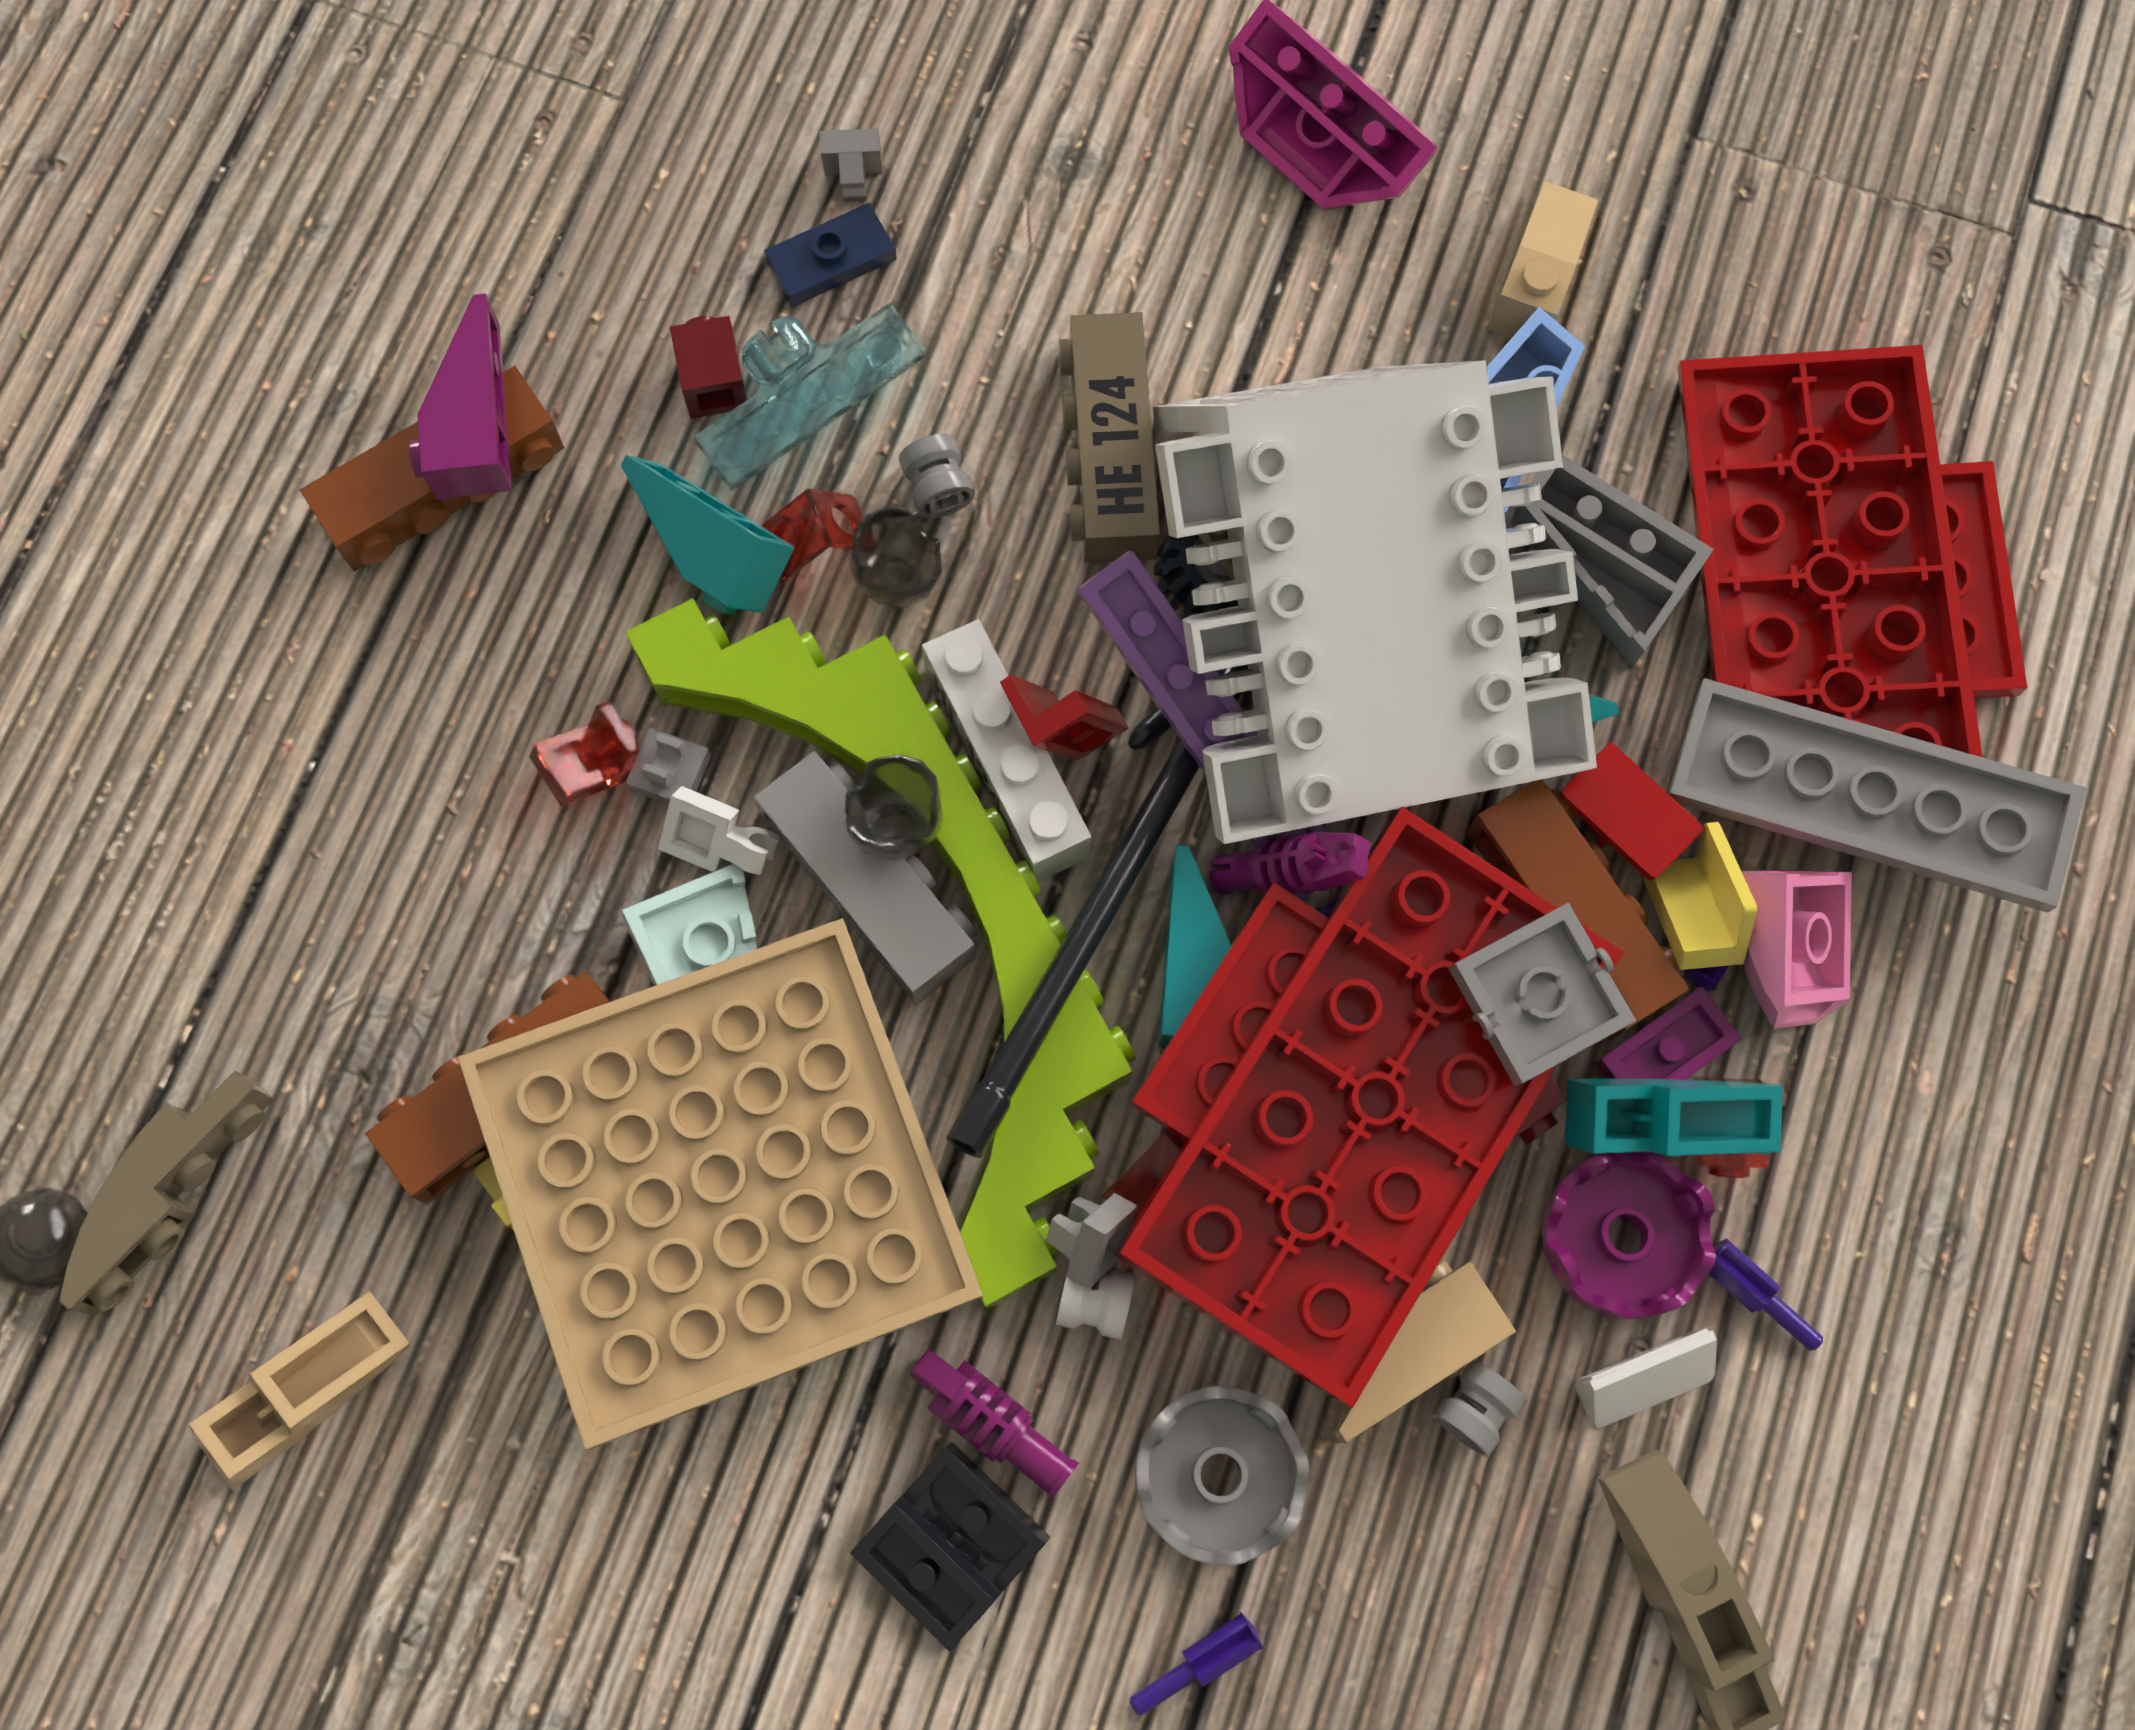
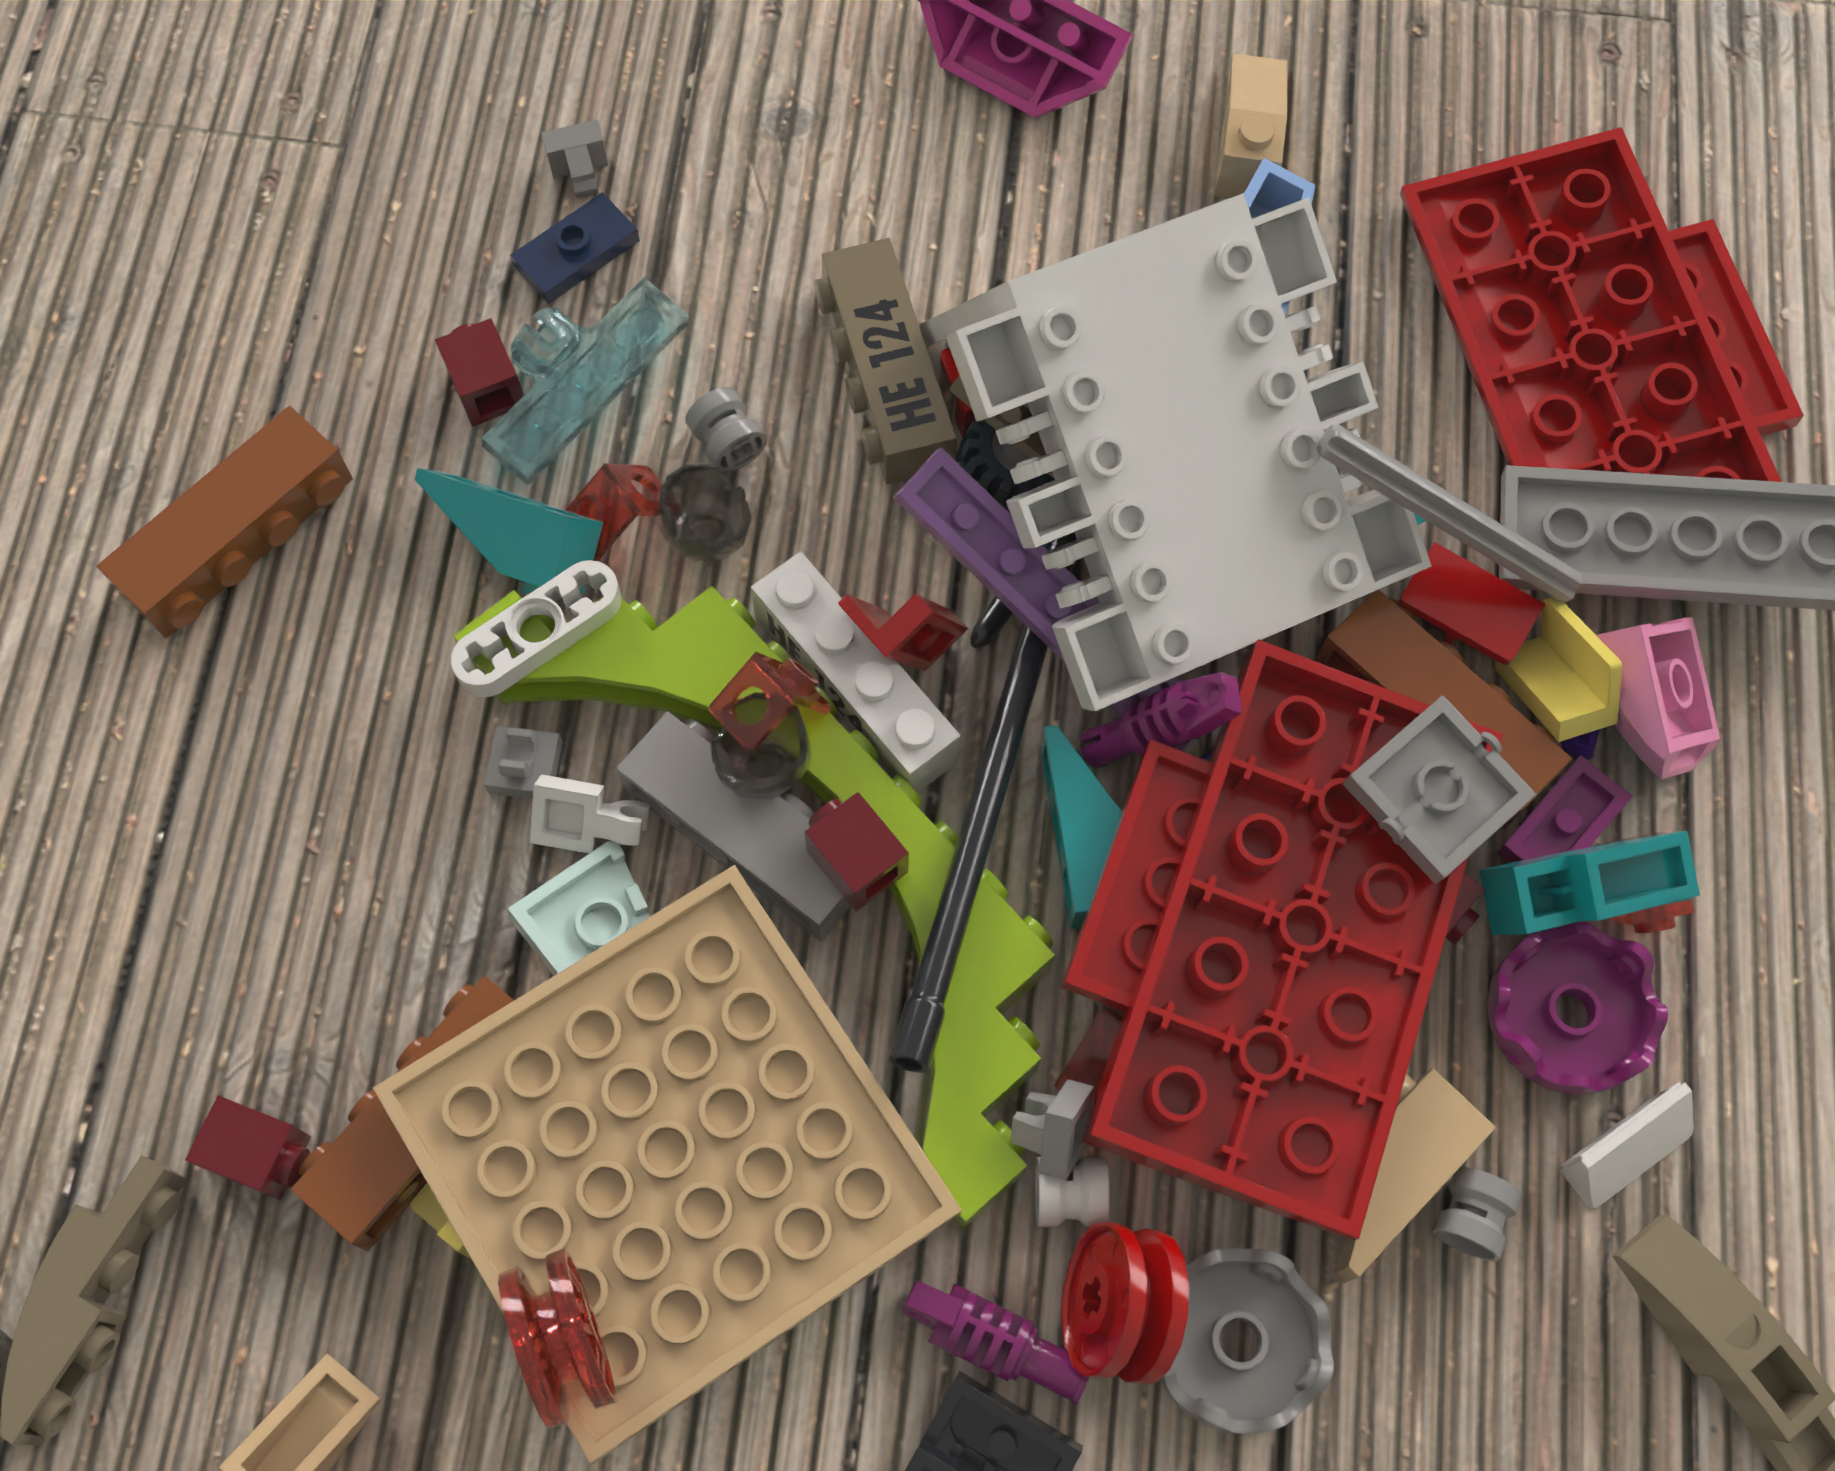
camera: 10 degrees left, 5 degrees down
magenta slope [410,293,512,499] -> none
clear red bracket [529,701,639,807] -> none
light grey wedge [1511,455,1714,668] -> none
dark purple axle [1708,1238,1823,1351] -> none
none -> dark red brick [185,1095,311,1200]
none -> white beam [451,560,622,697]
none -> clear red wheel [498,1248,617,1429]
none -> clear red bracket [709,652,832,751]
none -> dark red brick [804,792,909,912]
none -> red wheel [1061,1221,1189,1385]
none -> light grey axle [1316,424,1583,602]

